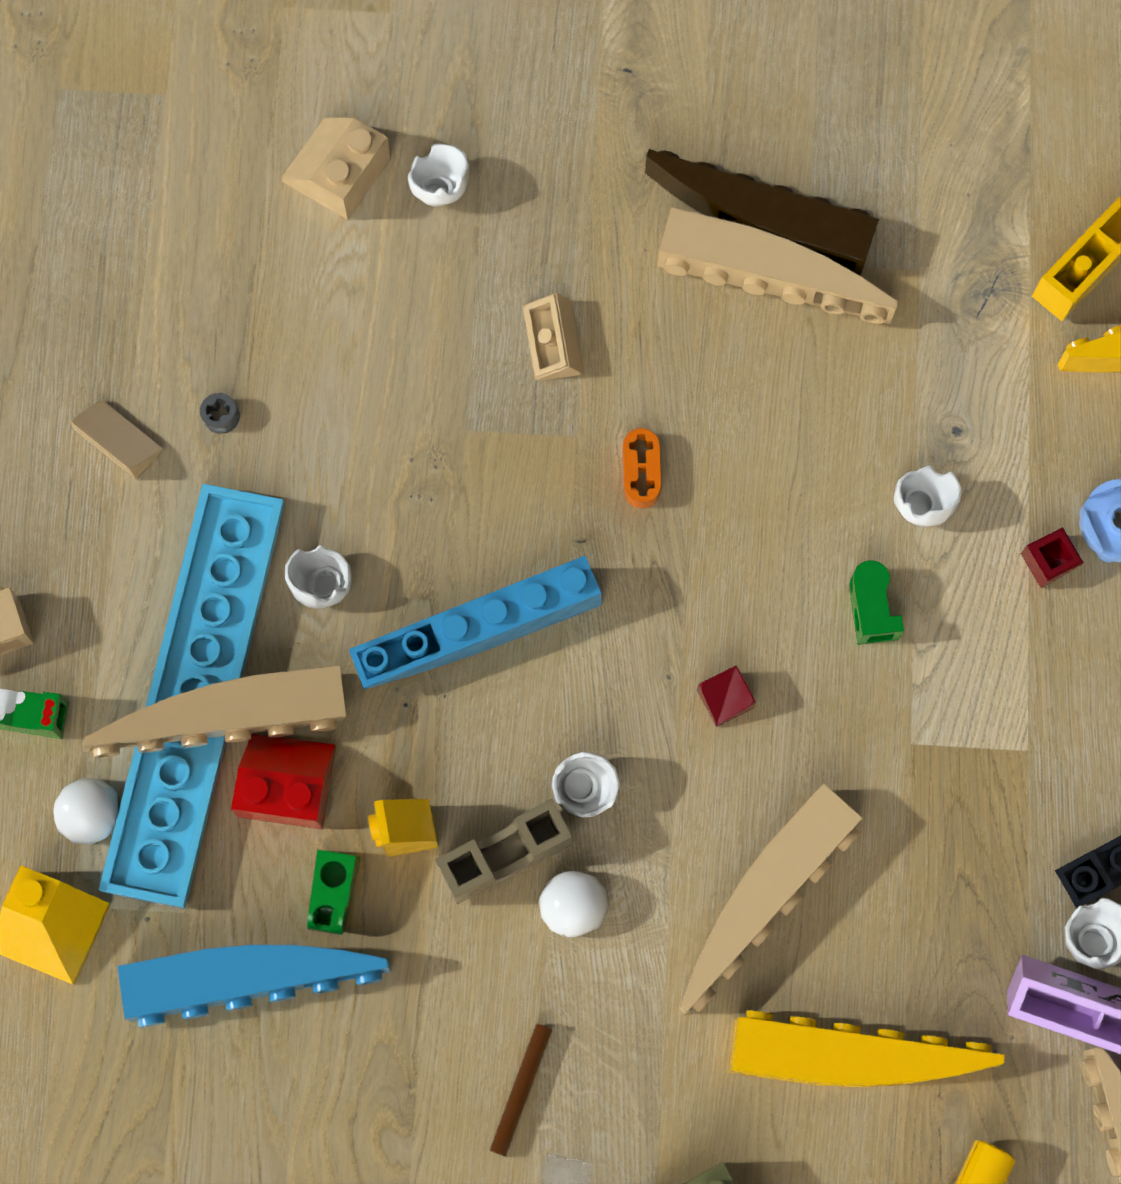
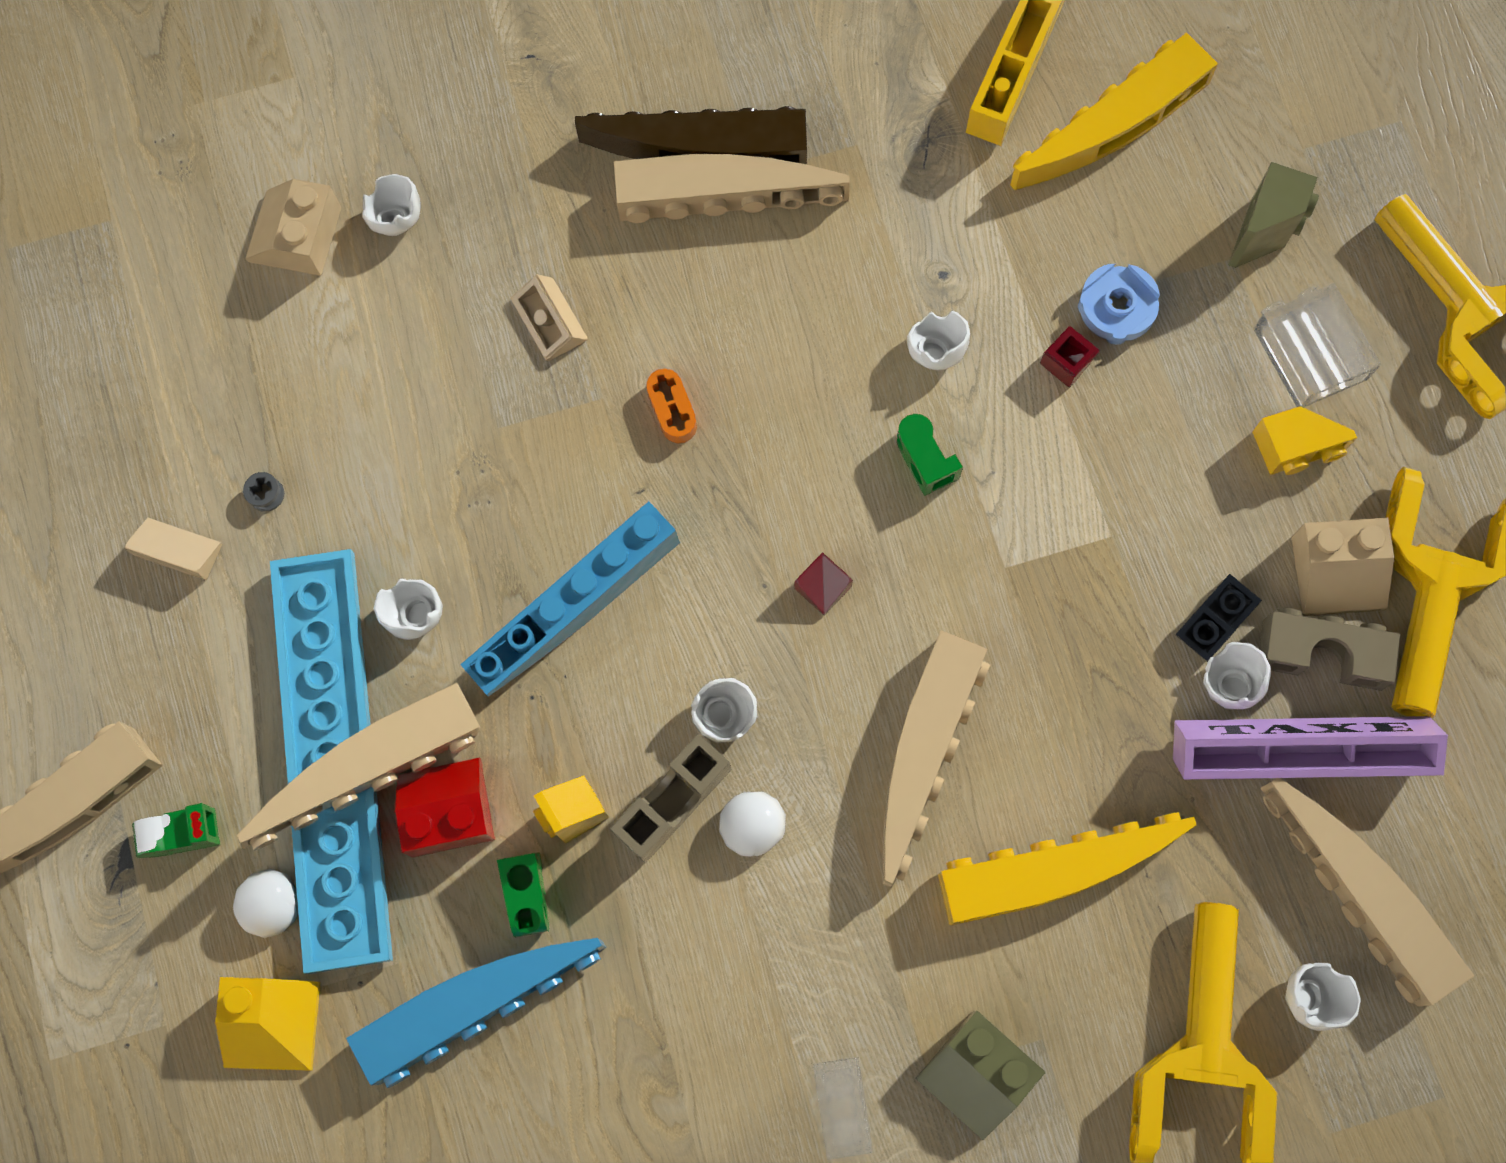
camera: 15 degrees left, 0 degrees up
reddish brown bar [489,1023,552,1157] -> none

